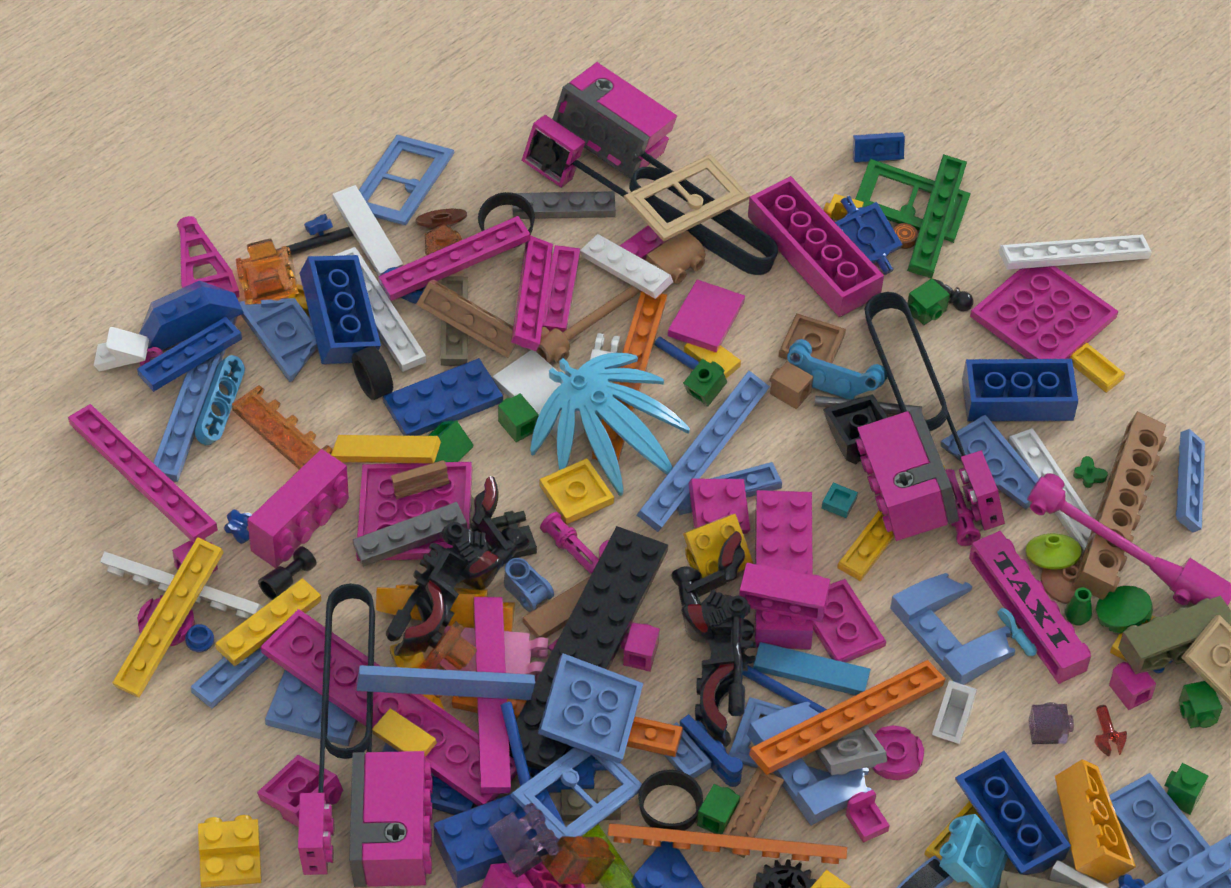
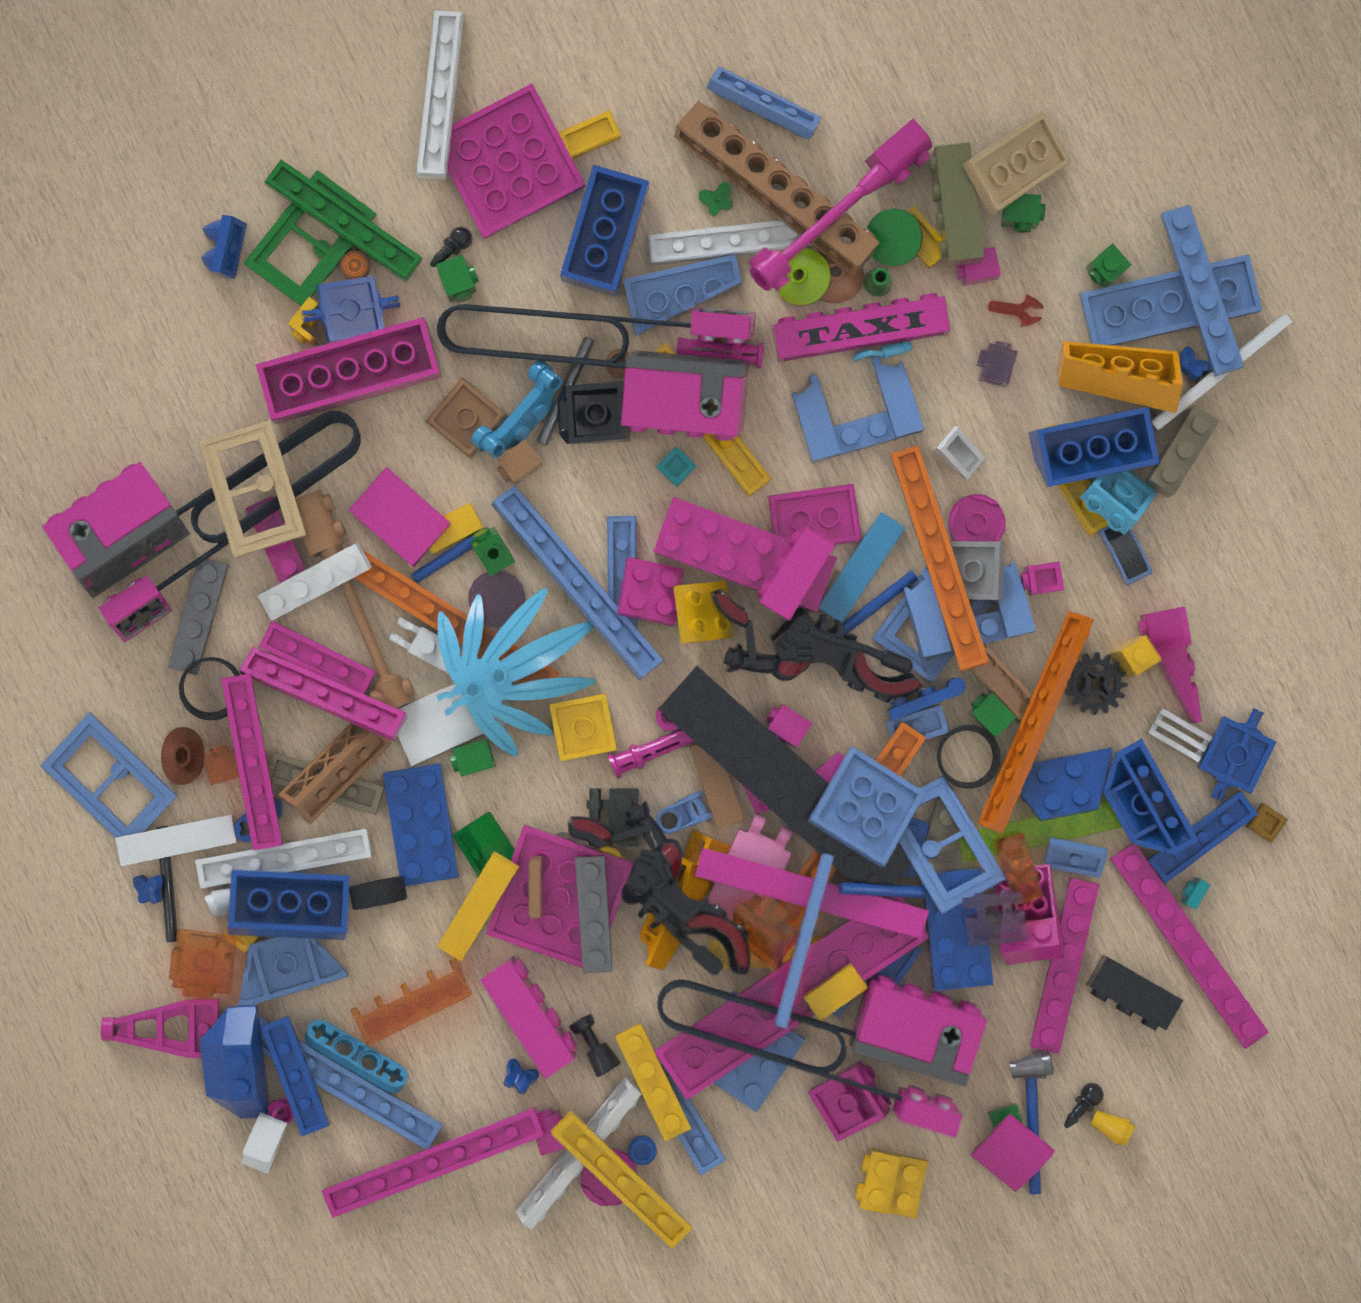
camera: 70 degrees left, 35 degrees up
none -> clear purple tile [468,571,526,627]

